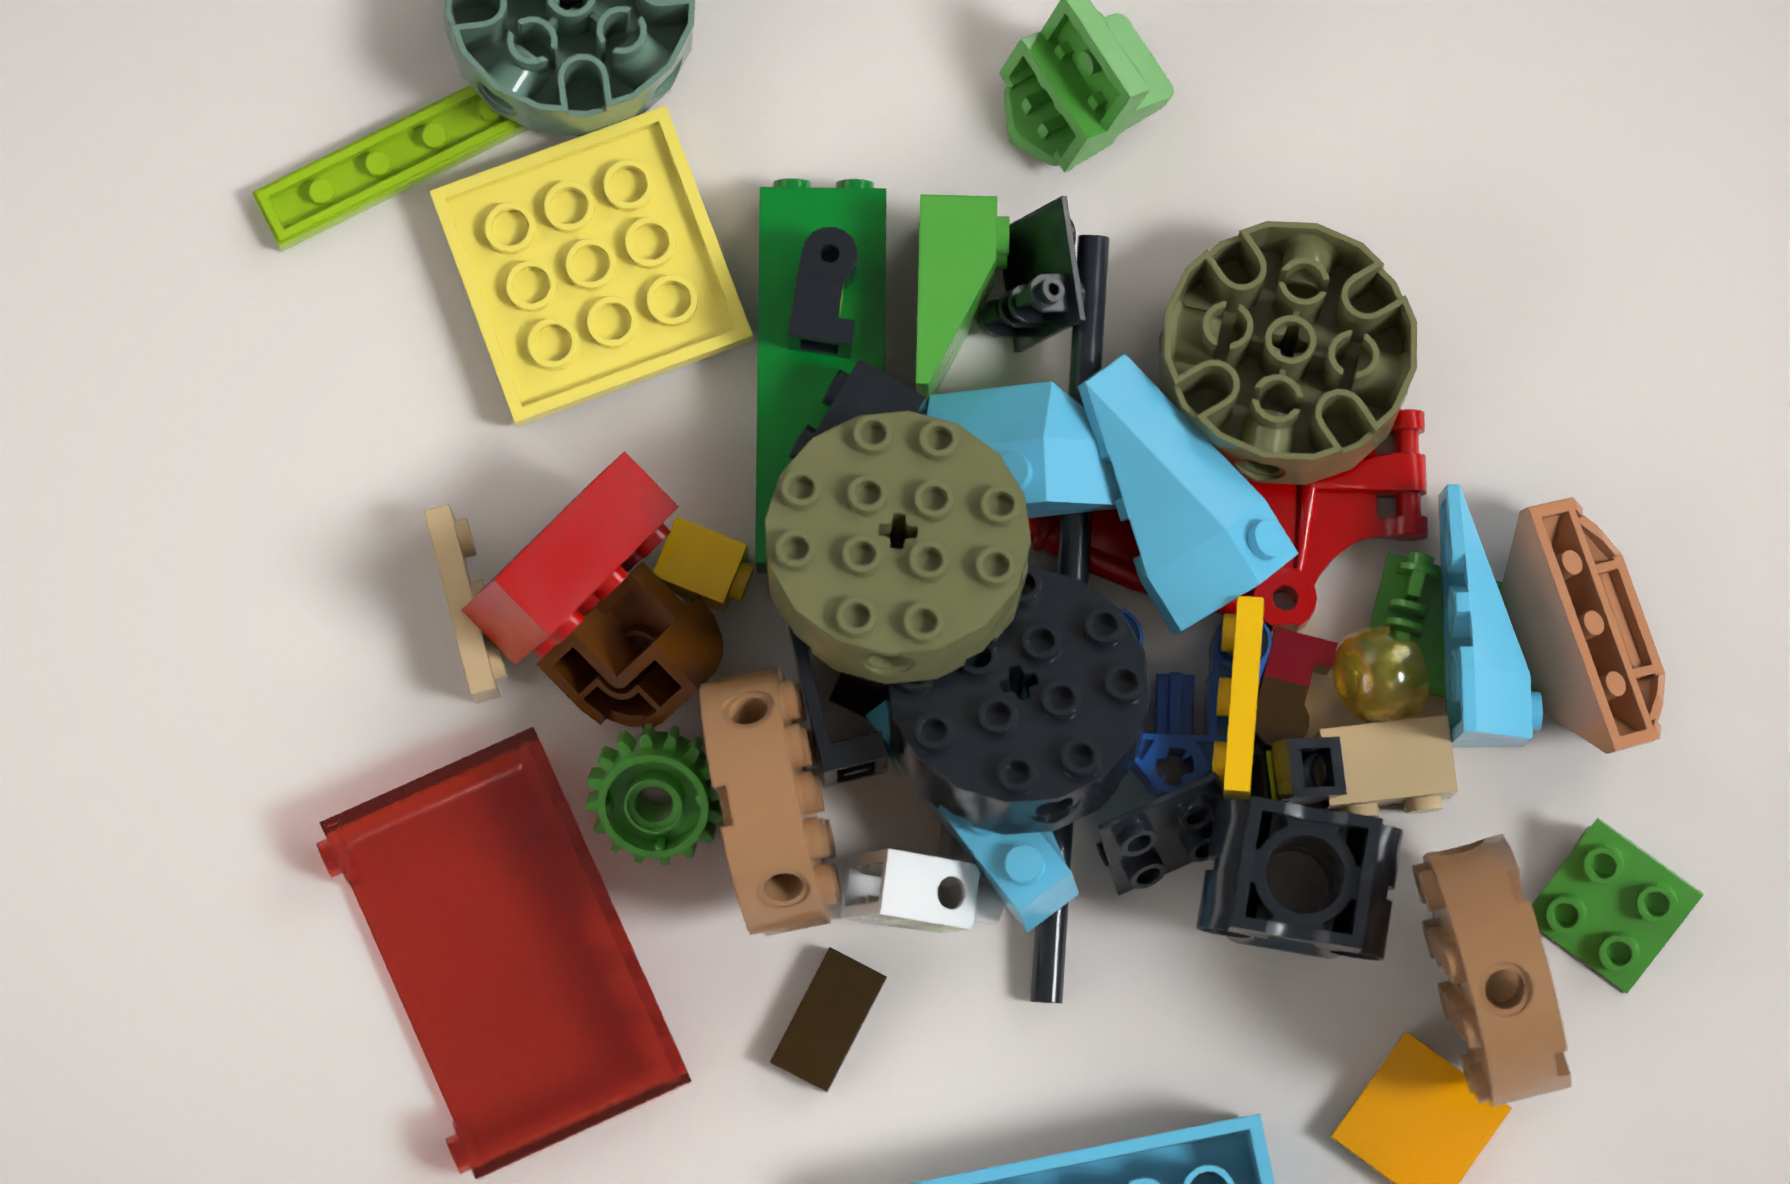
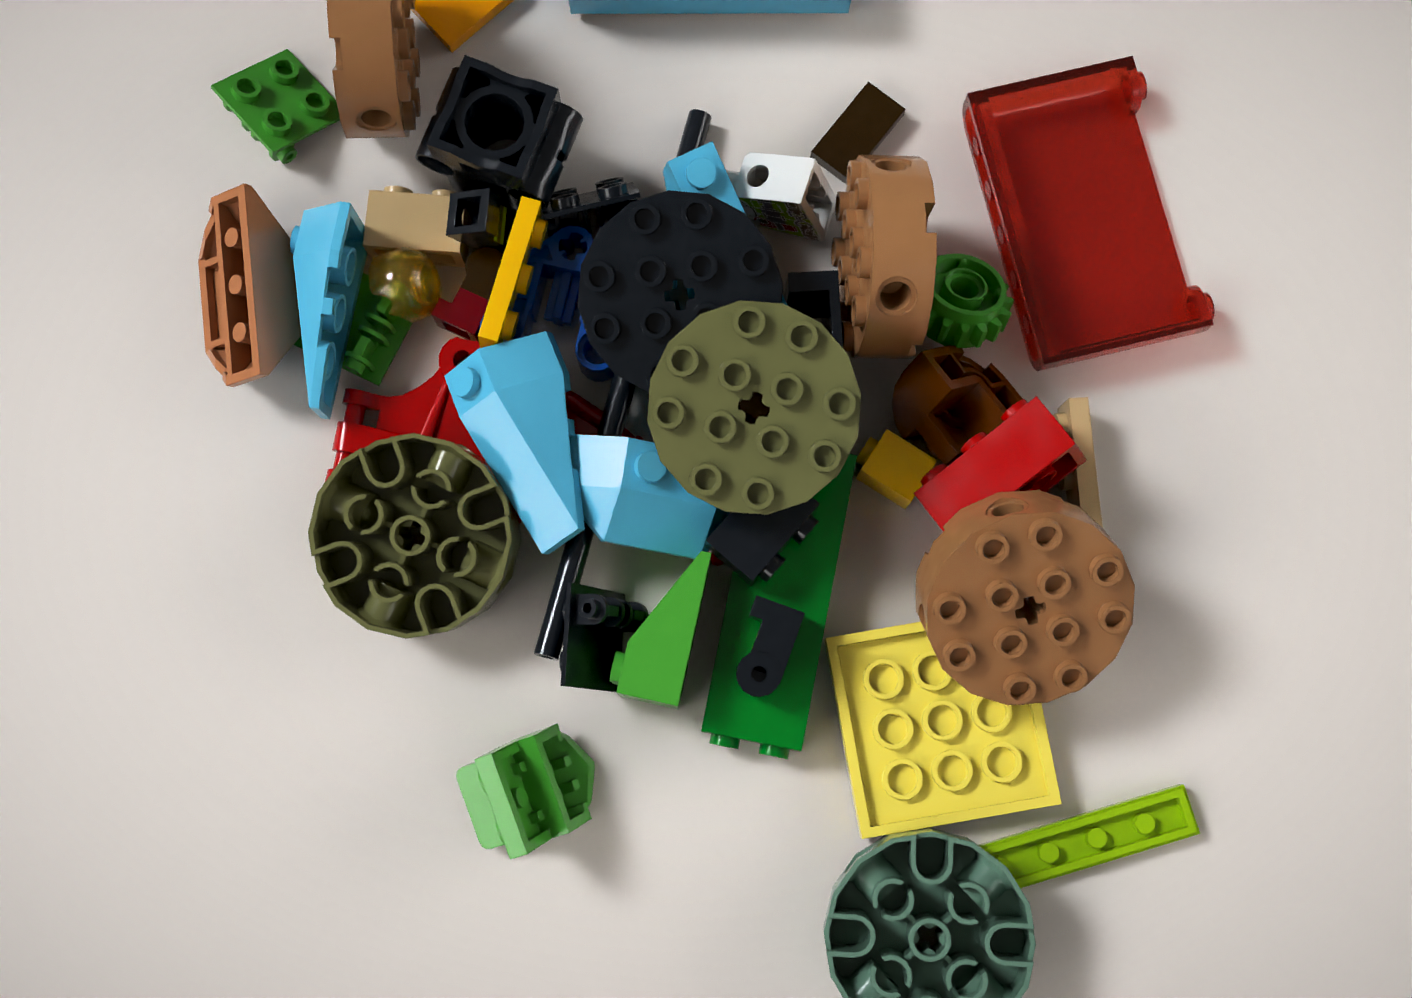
camera: 170 degrees left, 0 degrees up
none -> medium nougat brick [916,490,1135,705]

